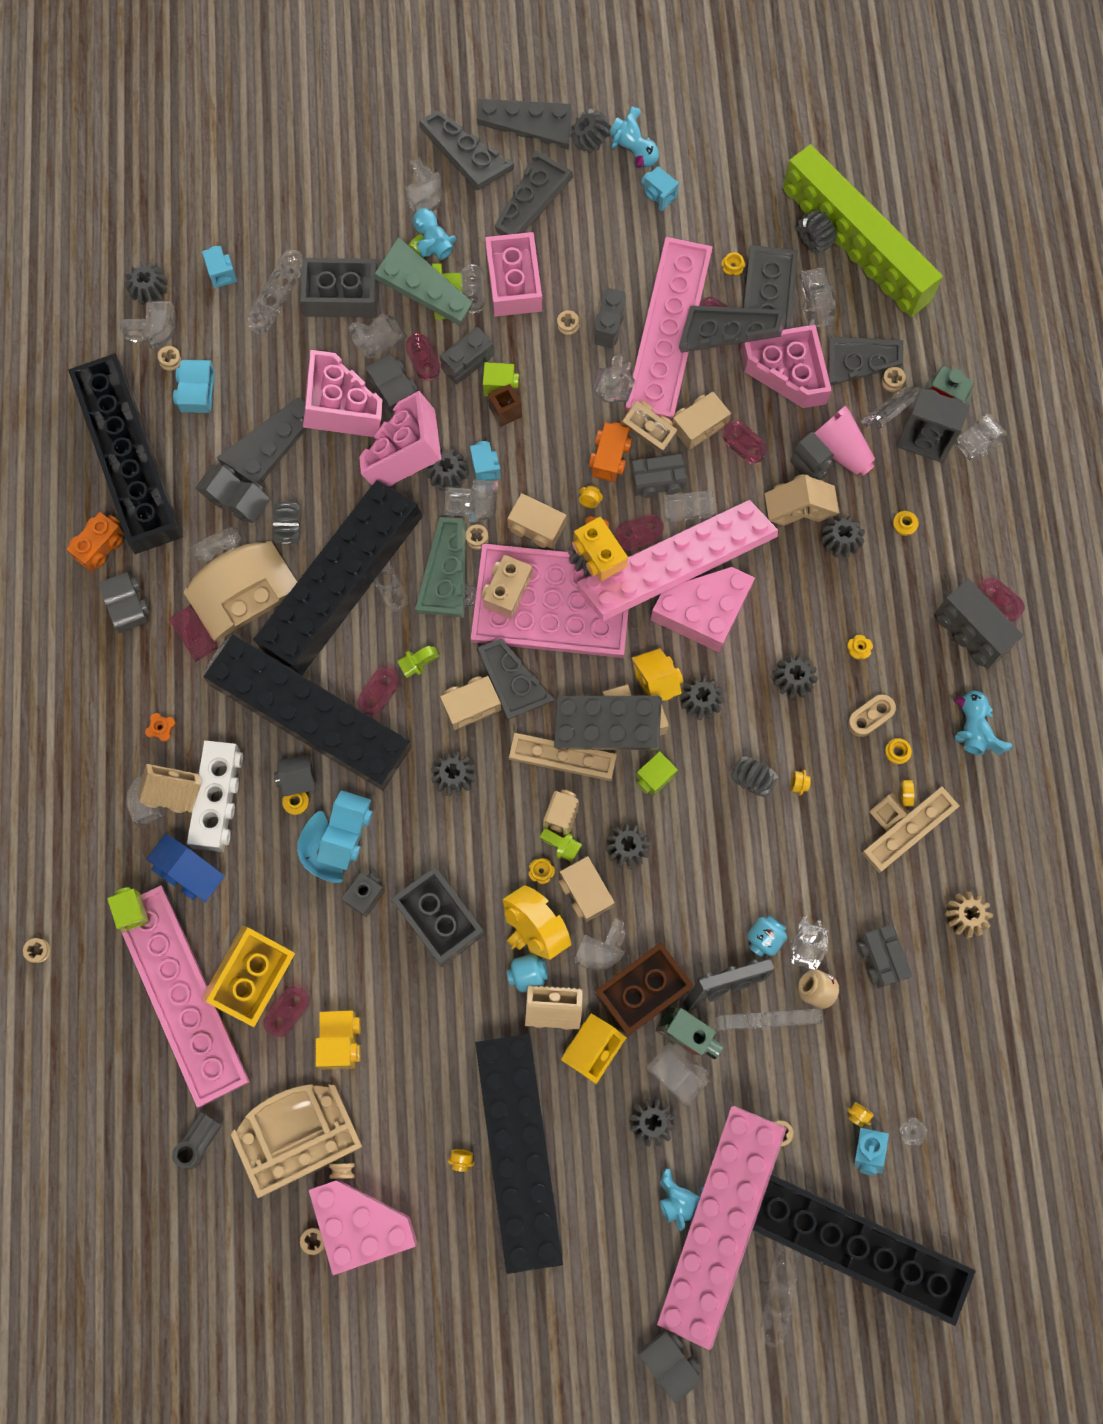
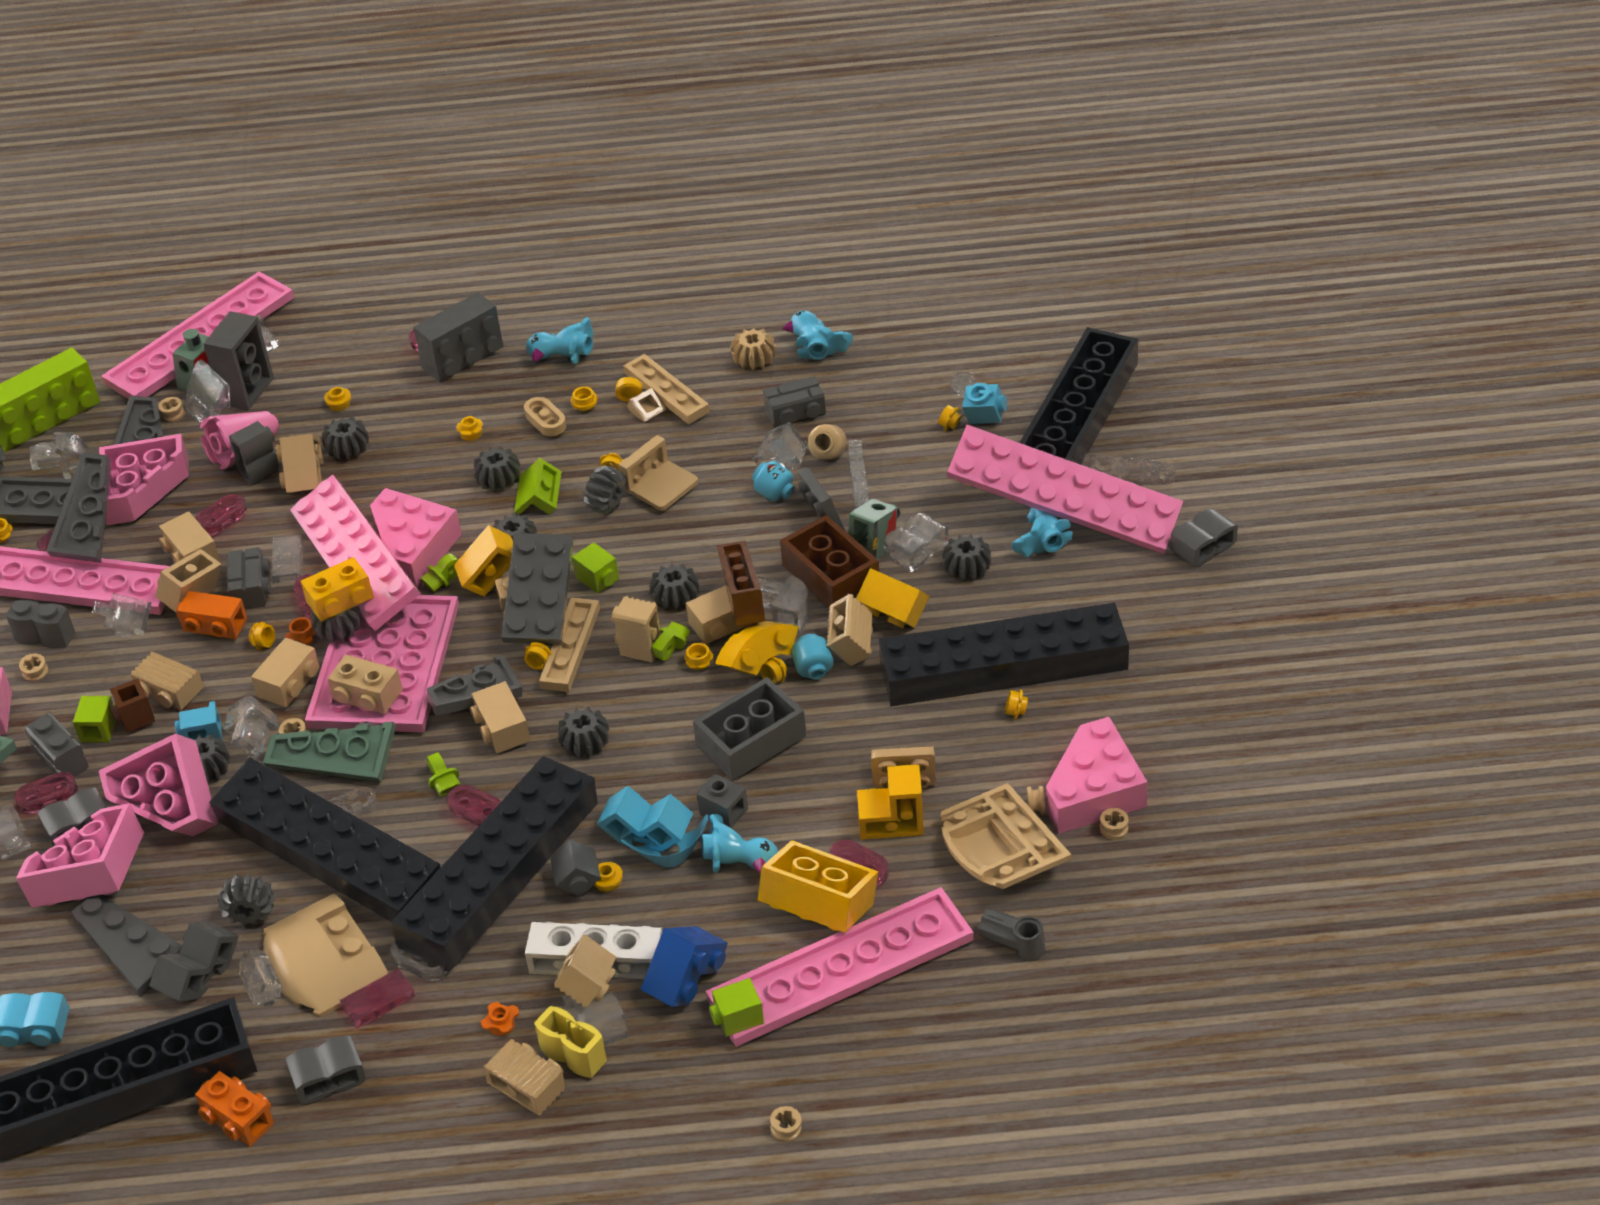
camera: 85 degrees left, 30 degrees down
none -> bright pink plate [101,271,294,399]
none -> tan brick [130,652,204,711]
none -> lime piece [420,554,459,593]
none -> tan brick [483,1039,565,1116]
none -> lime panel [514,458,562,515]
none -> yellow plate [524,642,552,670]
none -> light yellow brick [534,1006,607,1078]
none -> tan bracket [619,435,698,511]
none -> medium azure animal [701,814,779,874]
none -> reddish brown slope [717,541,765,627]
none -> medium azure animal [783,310,853,360]
none -> tan bracket [871,746,936,789]

